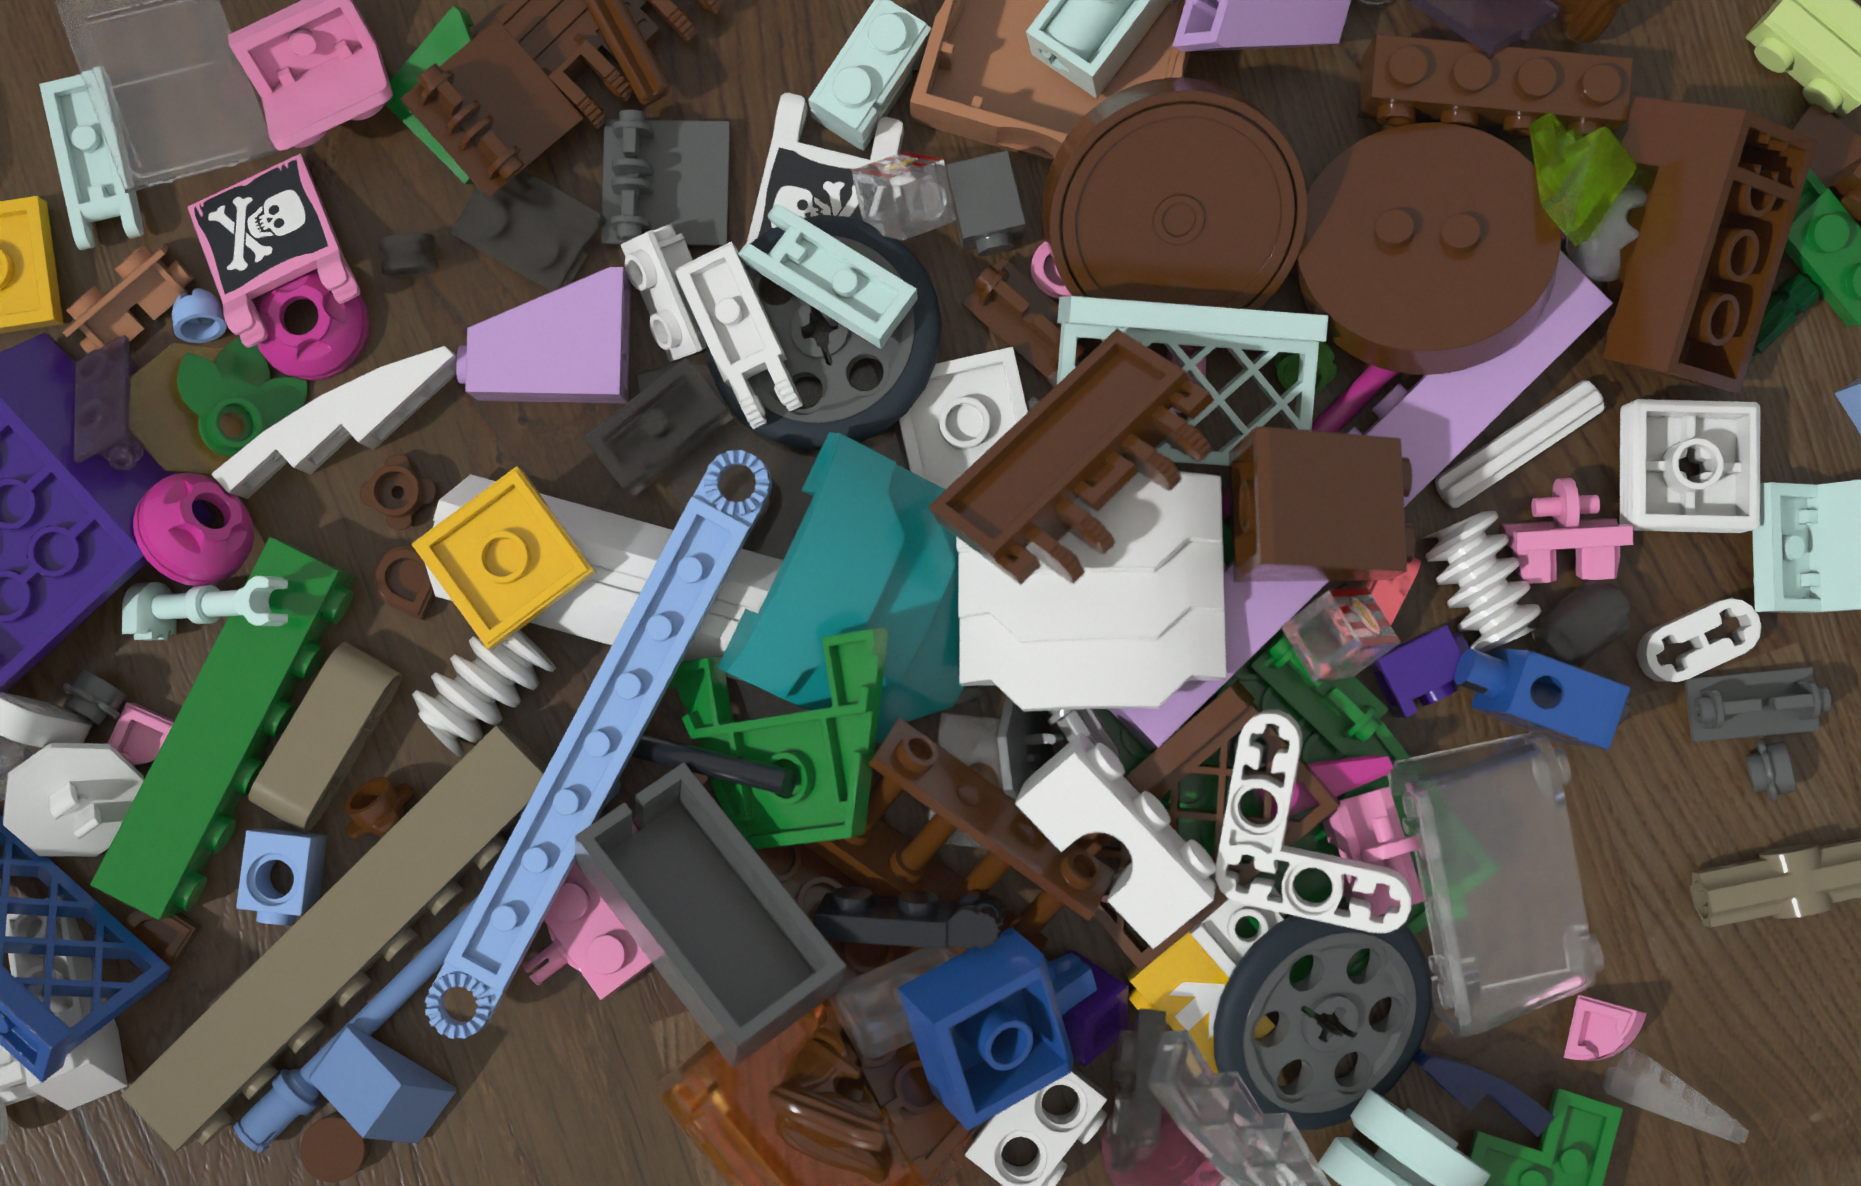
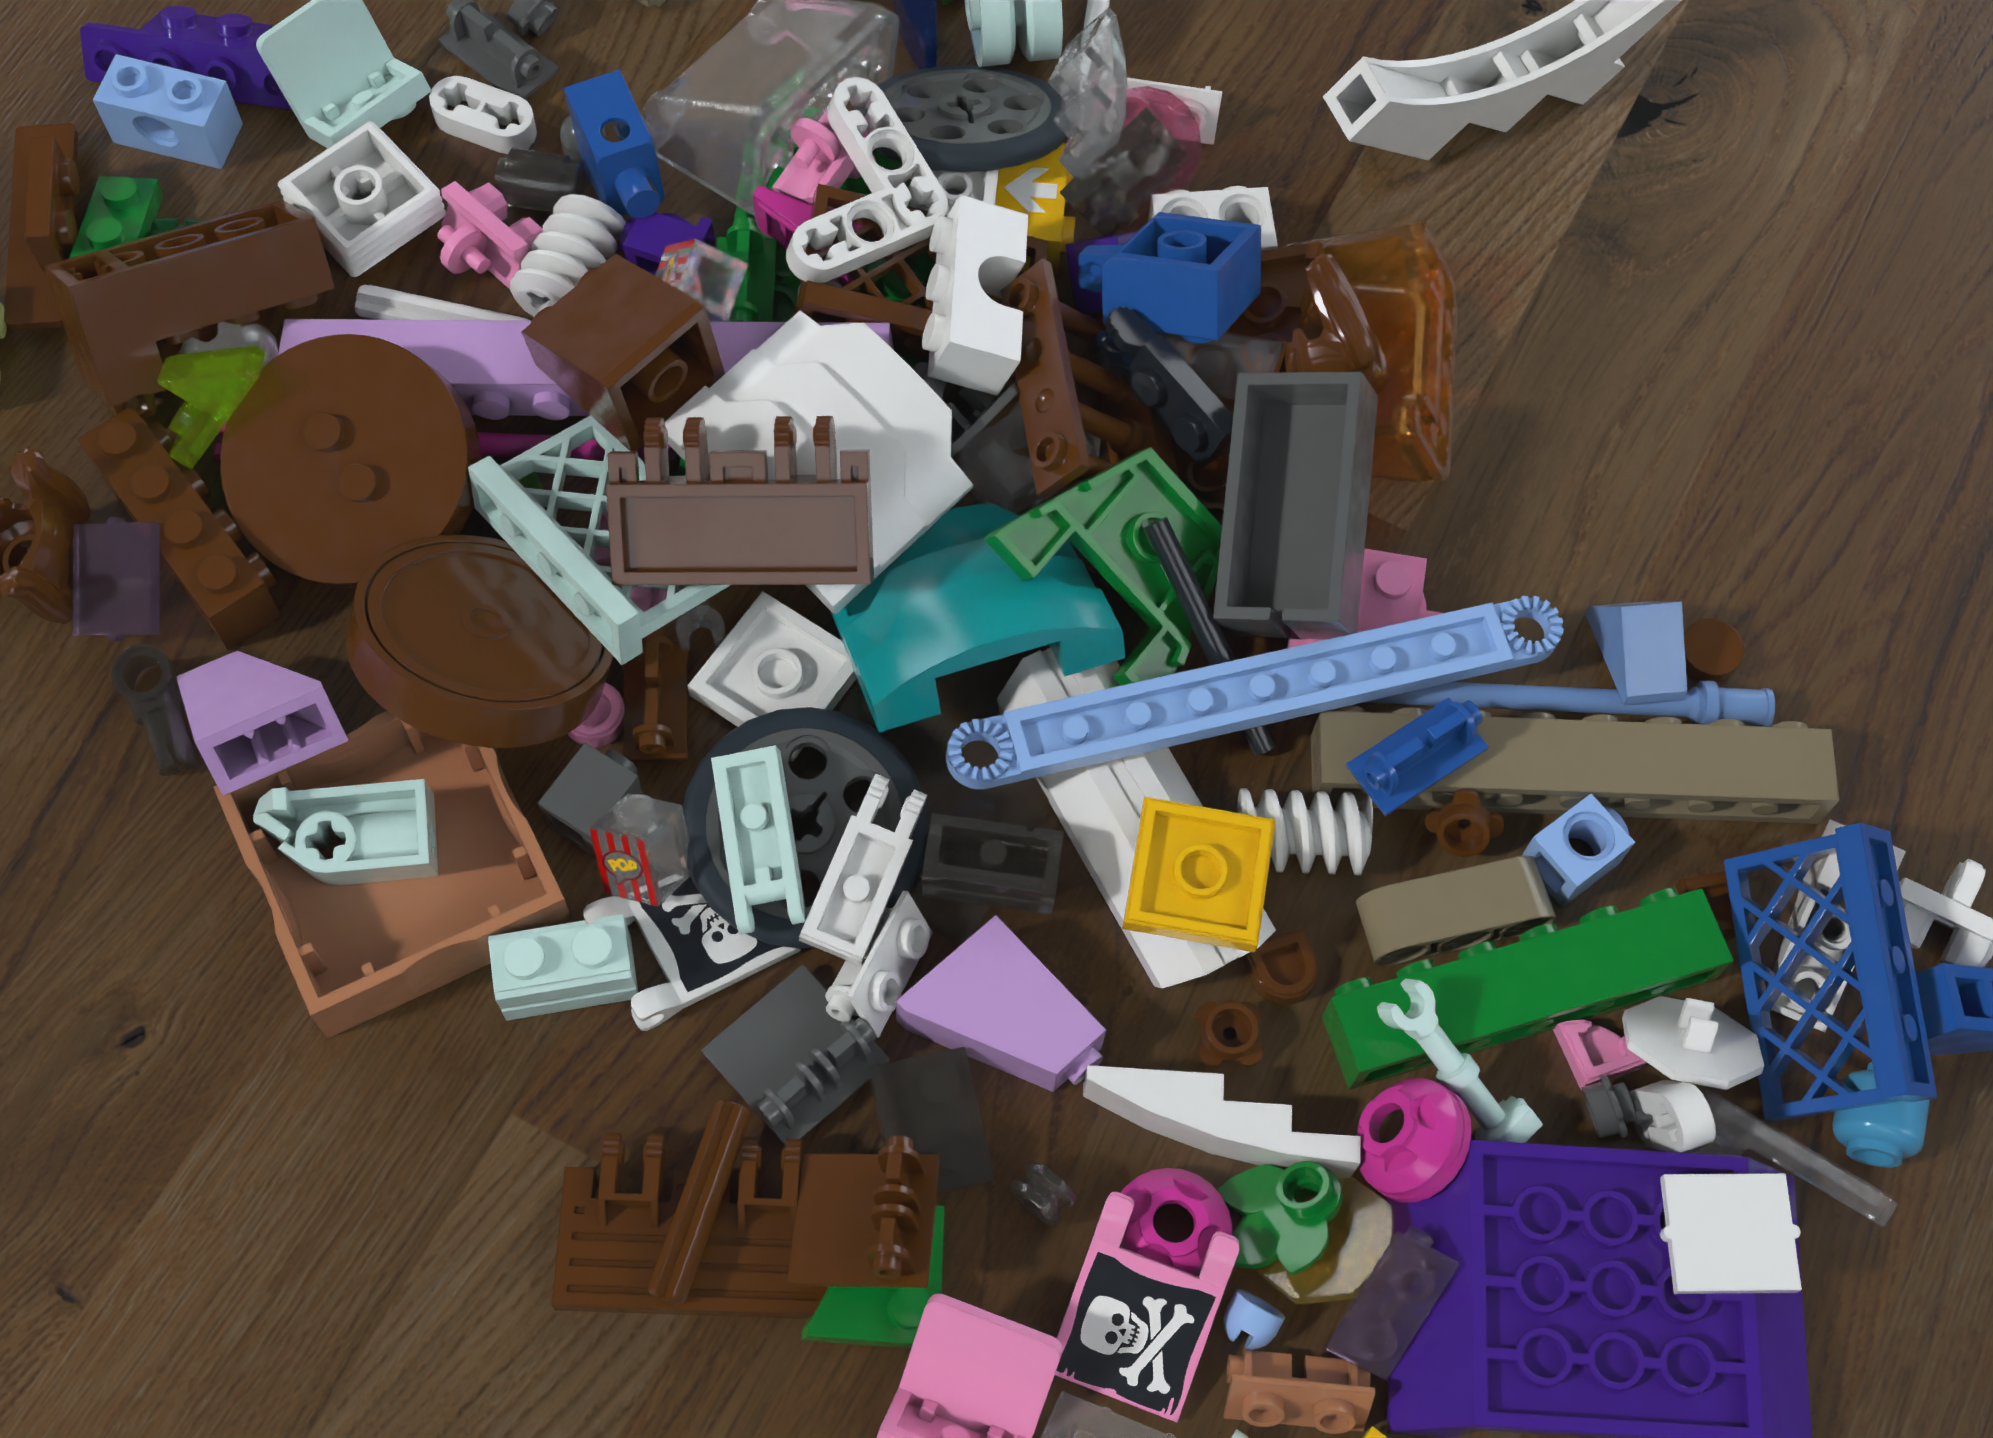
camera: 140 degrees left, 20 degrees down
none -> blue hinge [1346,697,1489,817]

